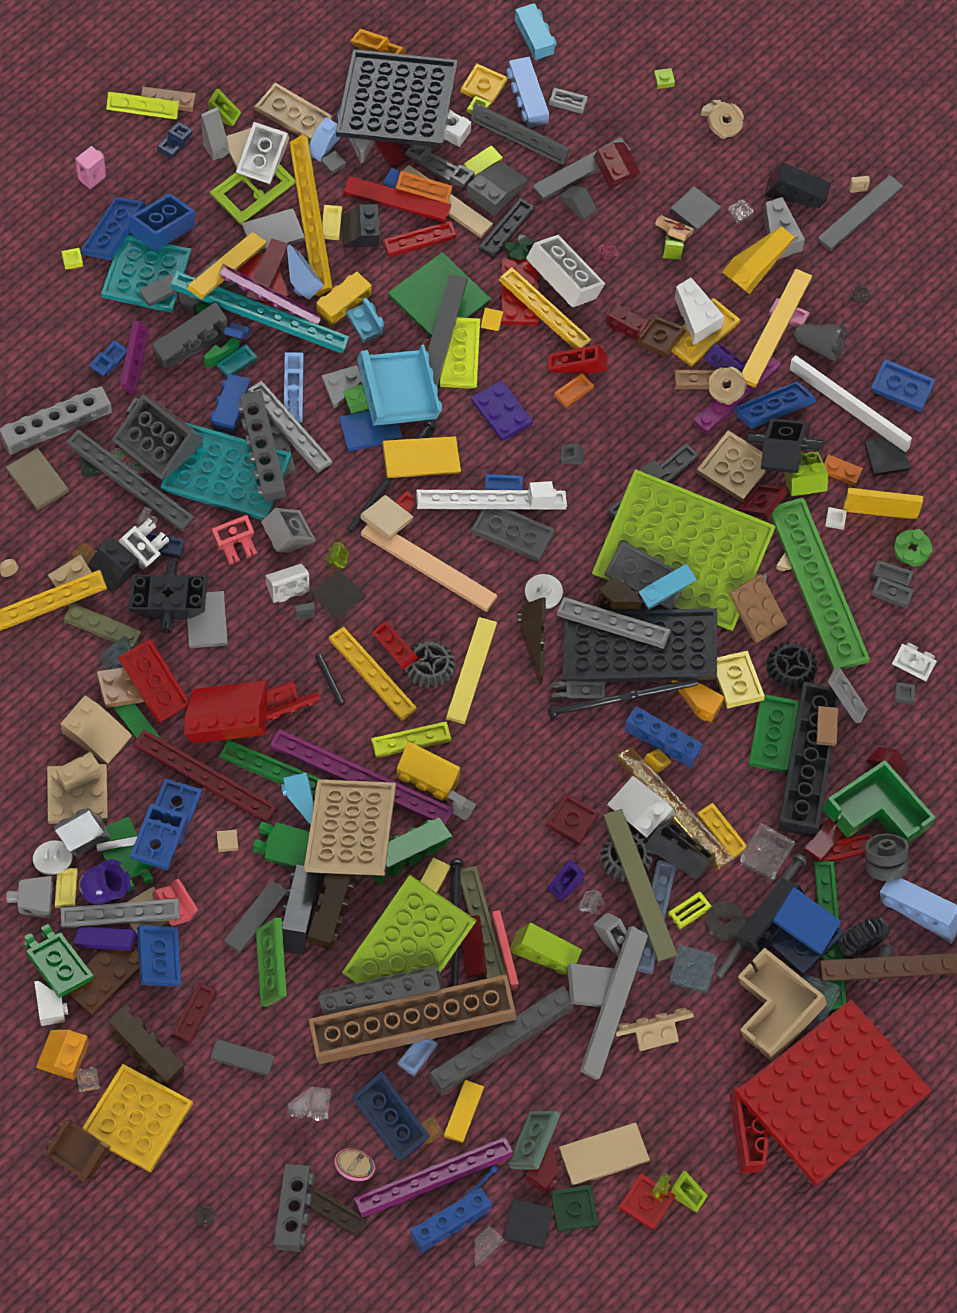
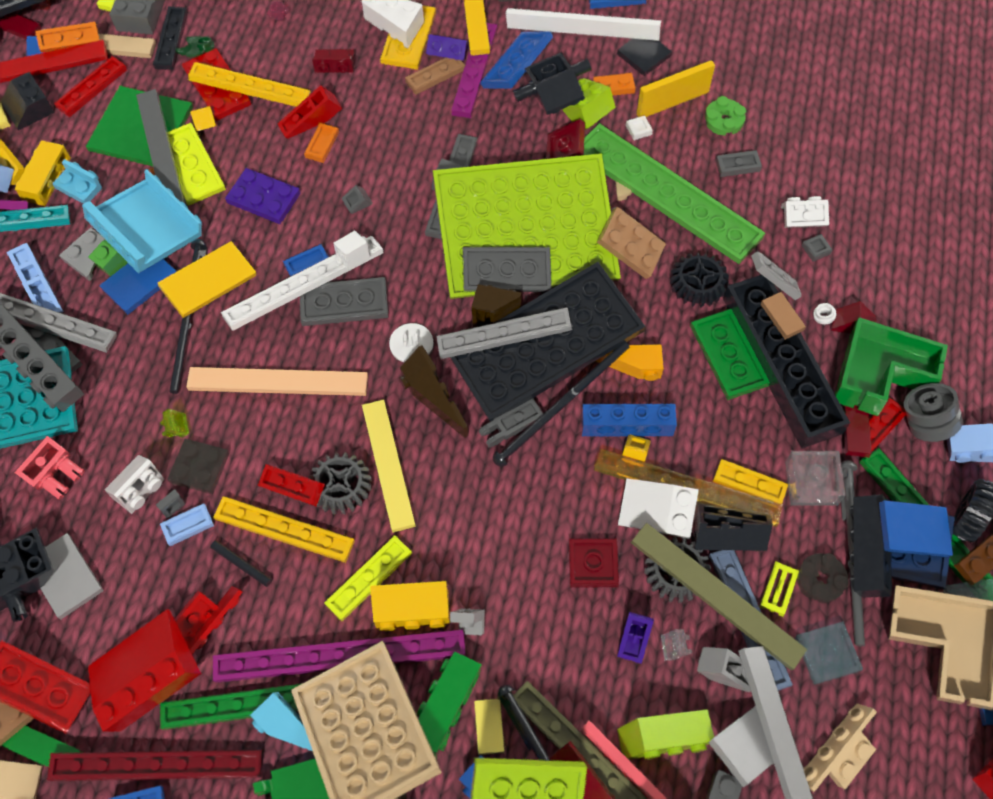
camera: 25 degrees left, 0 degrees up
light grey slope [261,508,316,553] -> none
tan tile [360,495,414,540] -> none
red tile [395,491,413,514] -> none
dark grey slope [406,145,474,186] -> none
white brick [526,235,605,307] -> none
reddish brown tile [635,315,686,357] -> none
medium azure slope [639,564,697,610] -> none
tan plate [696,431,768,502] -> none
tan plate [709,367,746,405] -> none
light yellow plate [717,651,765,708] -> none
dark grey tile [872,560,913,588] -> none
none -> light blue tile [160,503,214,546]
none -> white plate [813,303,836,325]

